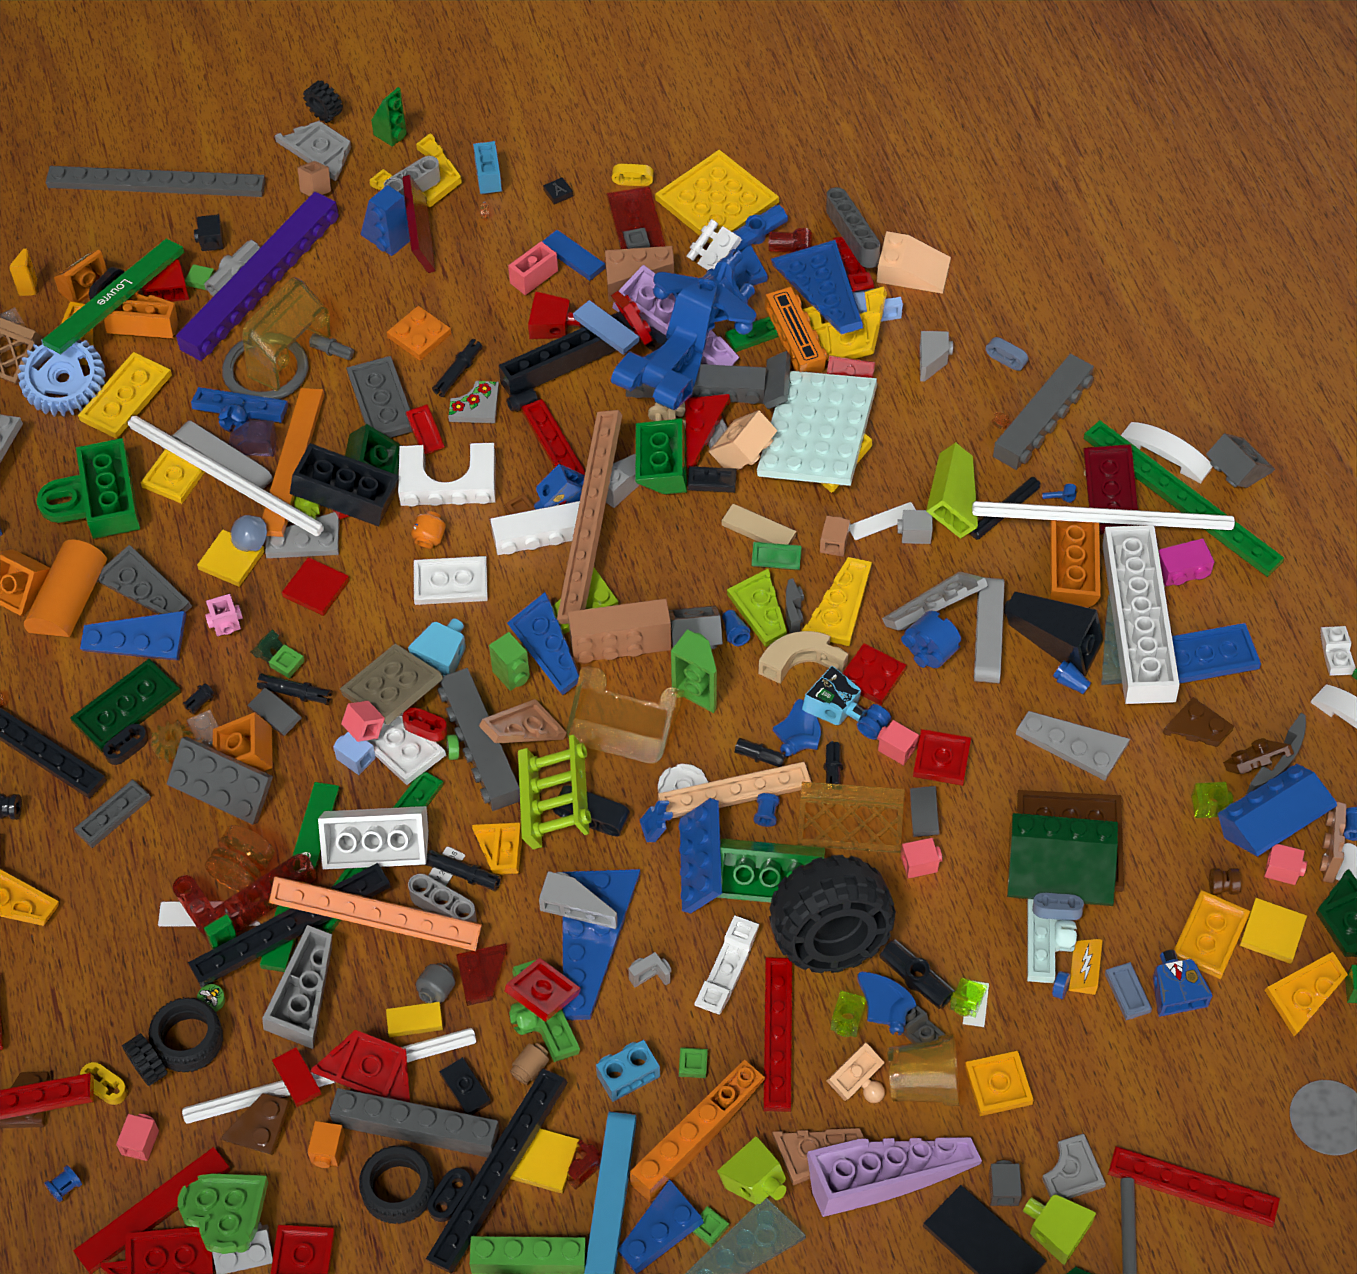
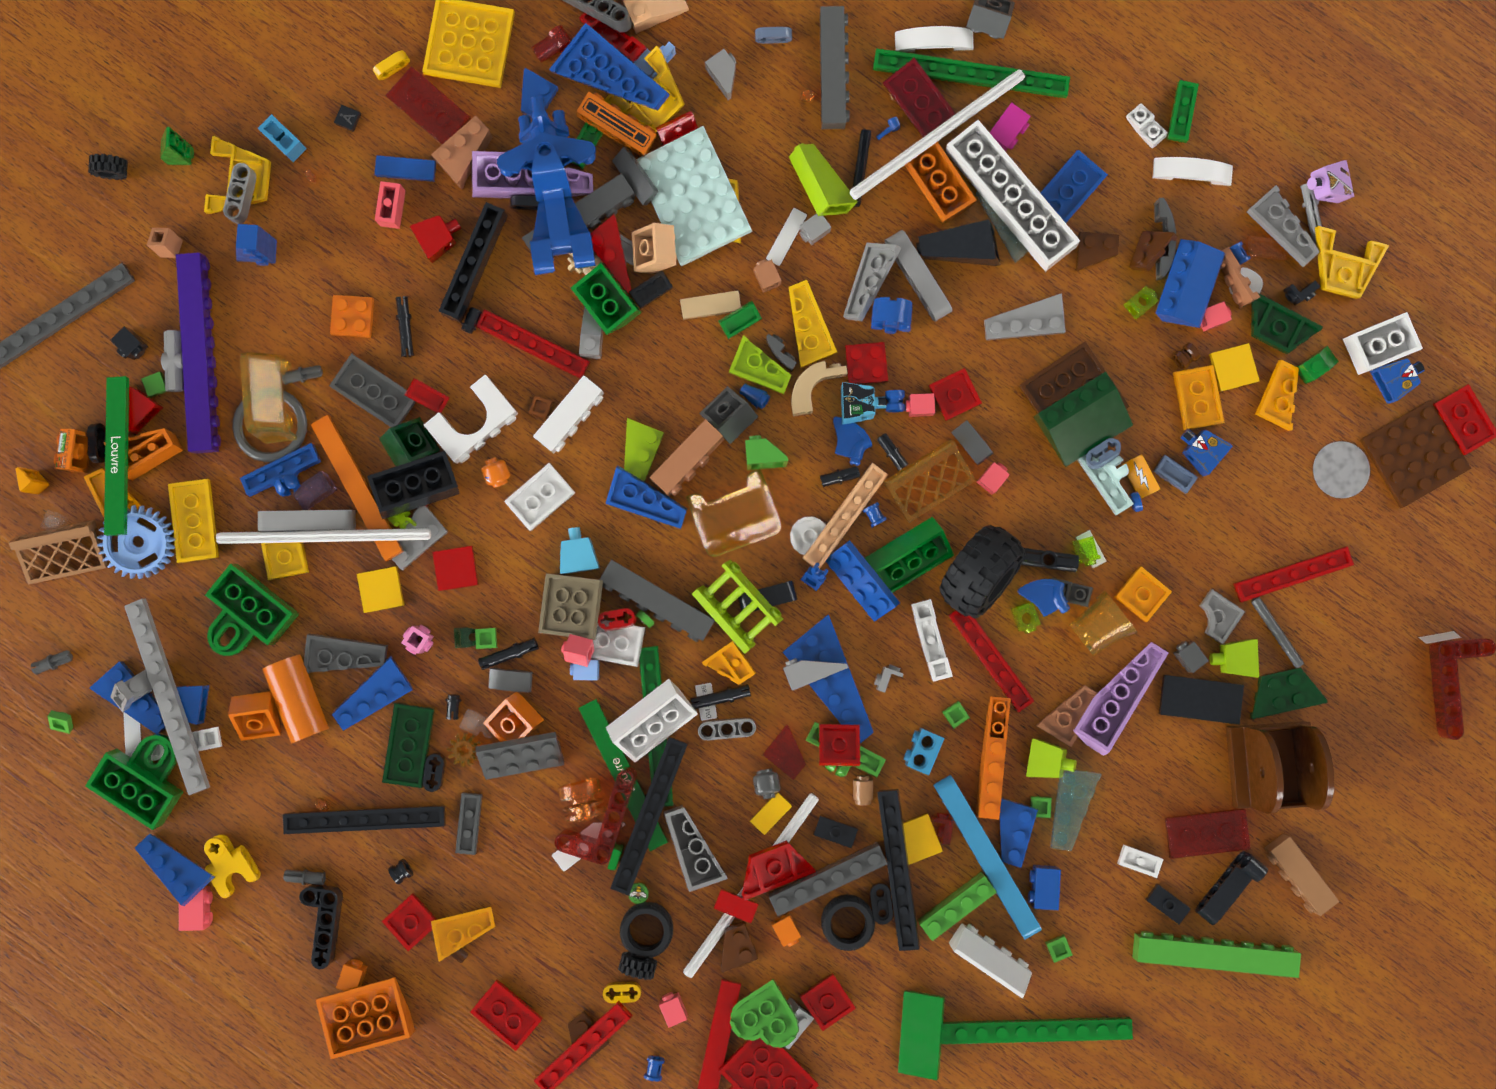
camera: 40 degrees left, 30 degrees up
sand blue hair [231,515,267,552] -> none
orange tile [269,876,482,951] -> none
light grey wing [275,121,351,181] -> none
dark red tile [402,175,436,273] -> none
light grey tile [448,381,499,423] -> none
nougat wing [479,699,567,743] -> none
bright green brick [489,632,530,691] -> none
blue torso [534,464,585,510] -> none
nougat plate [557,410,622,624] -> none
medium blue tile [573,300,639,355] -> none
red plate [610,291,652,345] -> none
dark grey tile [623,228,650,249] -> none
white plate [686,219,742,271] -> none
blue piece [733,205,788,254] -> none
light nougat plate [826,1043,885,1103] -> none
blue cone [1053,660,1091,695] -> none

